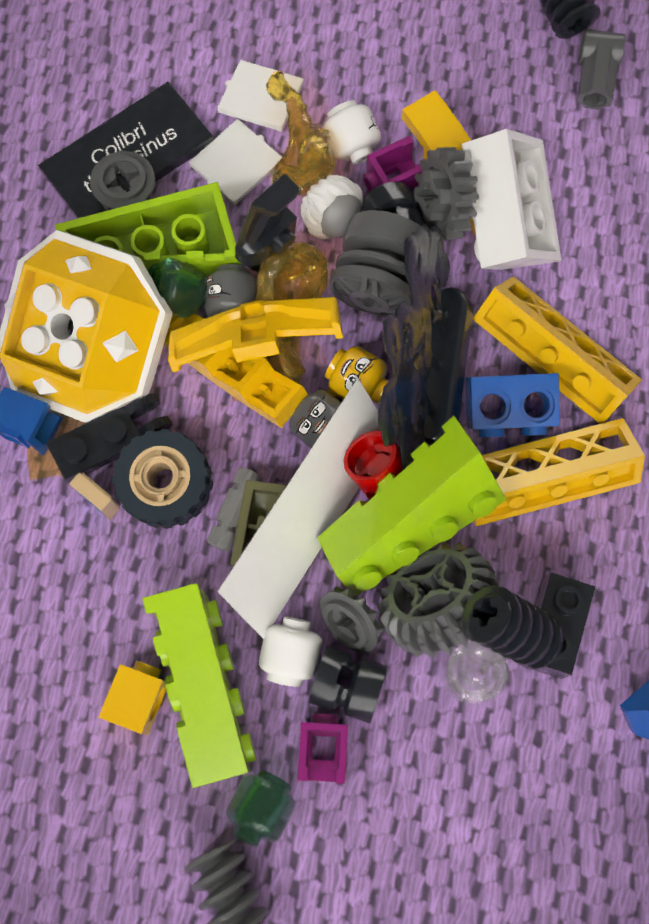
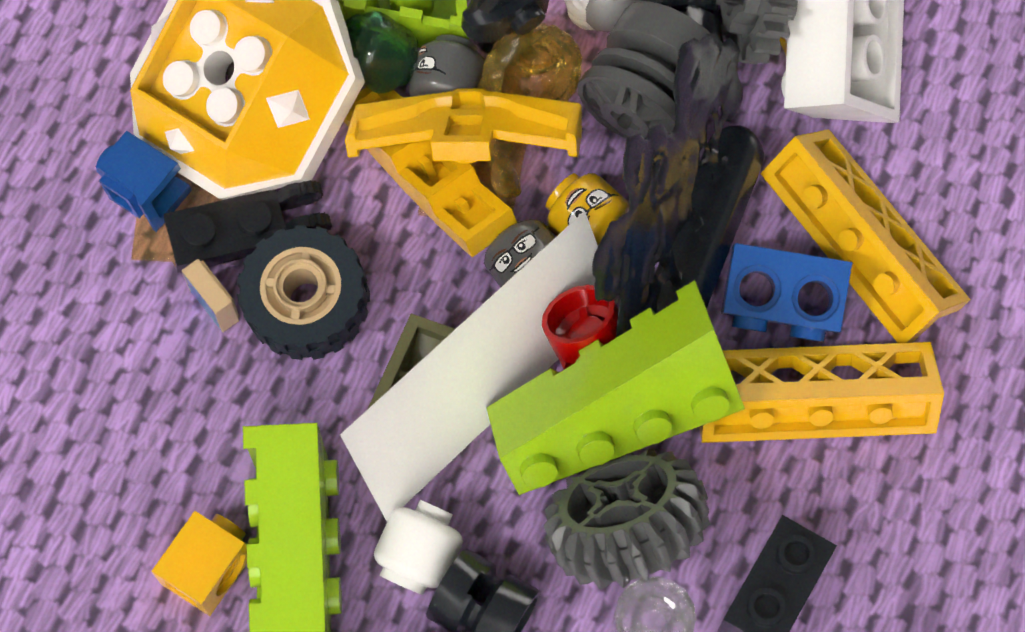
camera: 10 degrees right, 5 degrees down
light grey axle [207,467,260,551] -> none
dark grey gear [320,586,383,653] -> none
black piece [462,585,563,669] -> none

